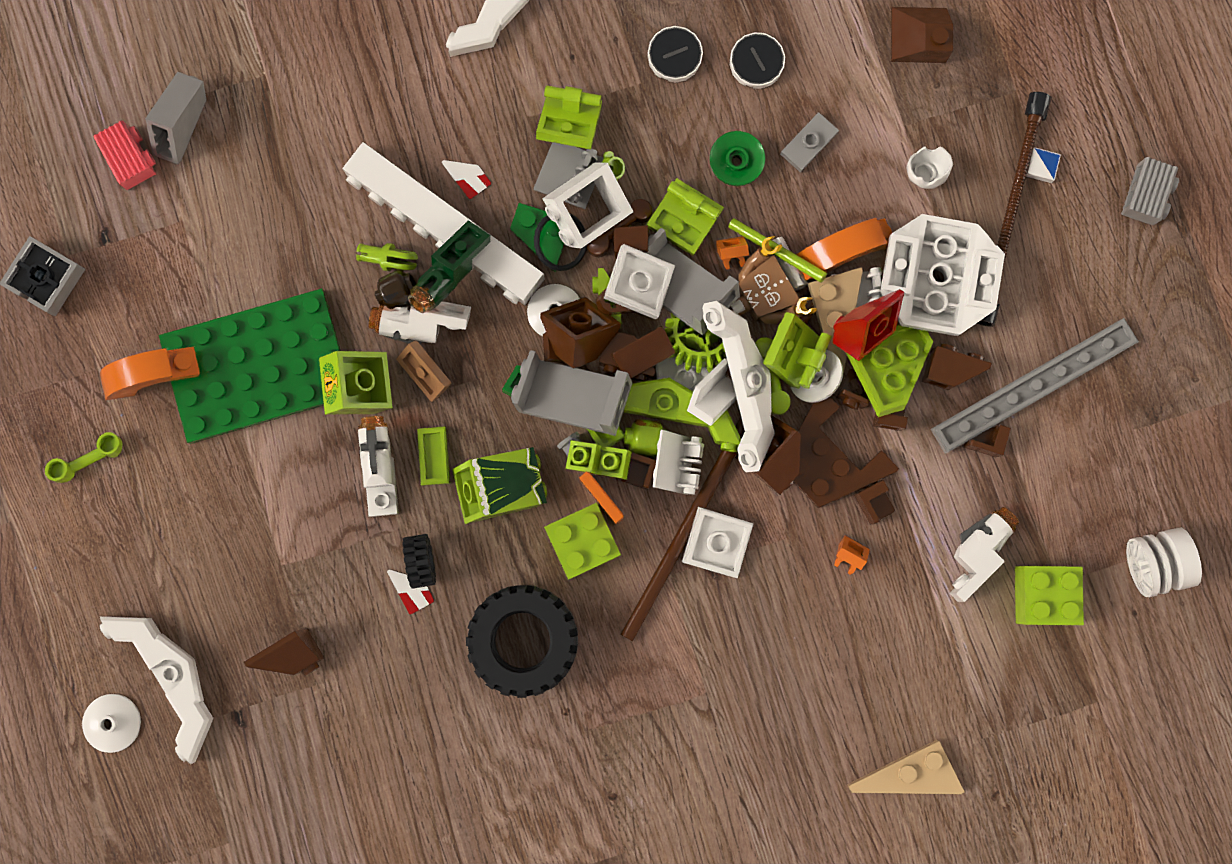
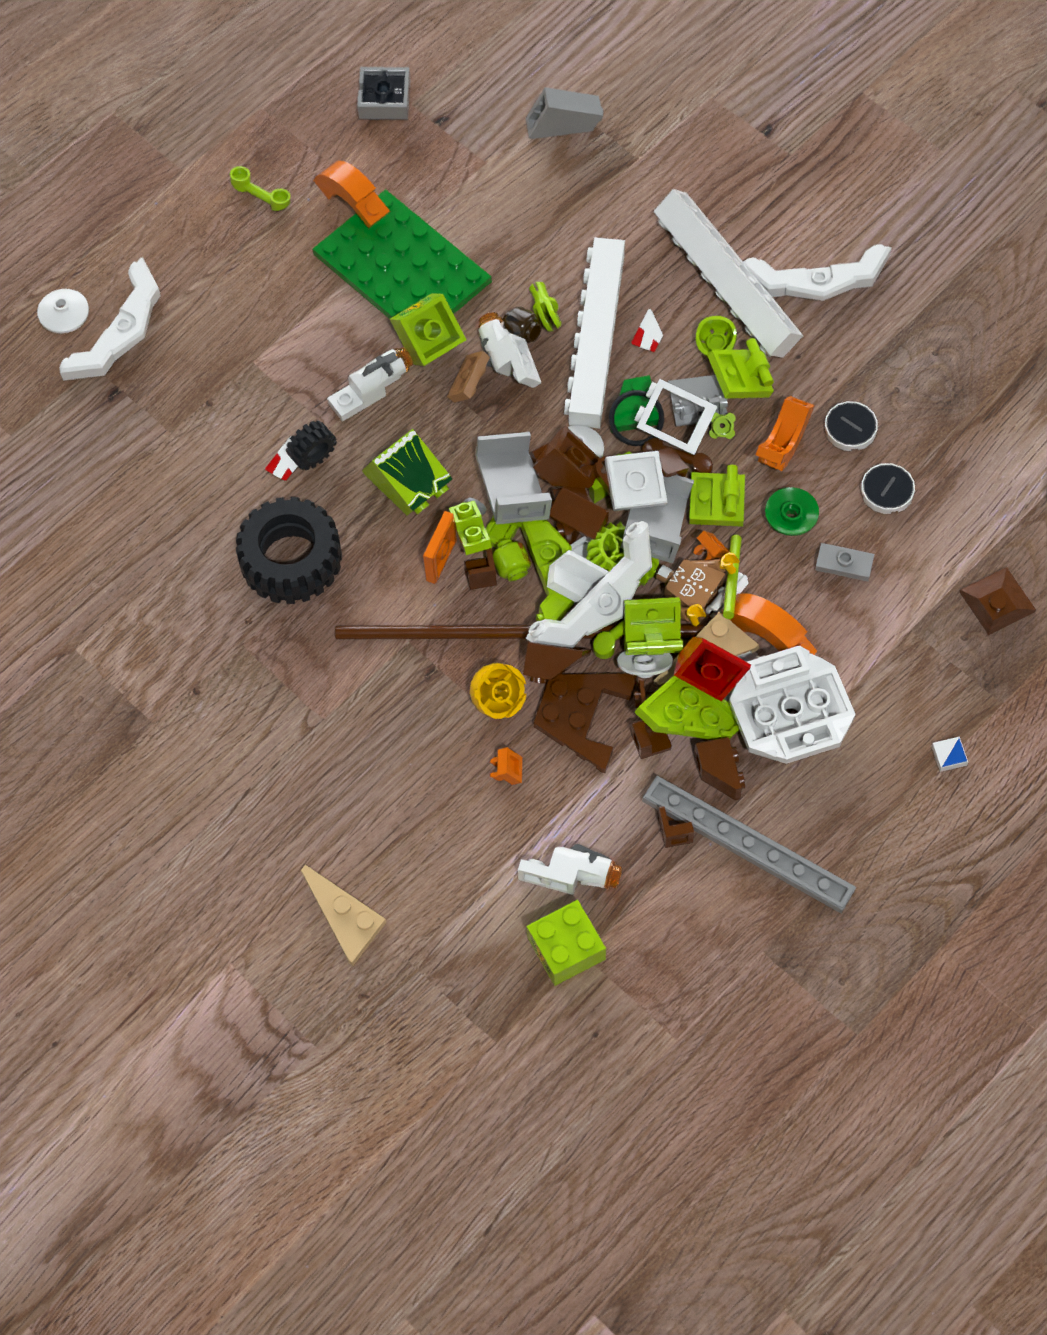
camera: 65 degrees right, 20 degrees down
coral brick [93,120,156,190] -> none
reddish brown slope [244,629,325,676] -> none
dark green plate [408,220,491,313] -> none
lime tile [417,427,450,486] -> none
lime brick [544,502,621,580] -> none
white hinge [653,430,704,495] -> none
white tile [682,507,754,578] -> none
reddish brown panel [854,480,895,525] -> none
white hair [906,146,953,189] -> none
reddish brown hose [976,92,1052,327] -> none
light grey brick [1121,157,1179,225] -> none
white wheel [1126,527,1202,597] -> none
none -> yellow cylinder [470,663,527,719]
none -> white brick [654,189,803,358]
none -> lime helmet [696,316,737,357]
none -> orange arch [756,396,815,471]

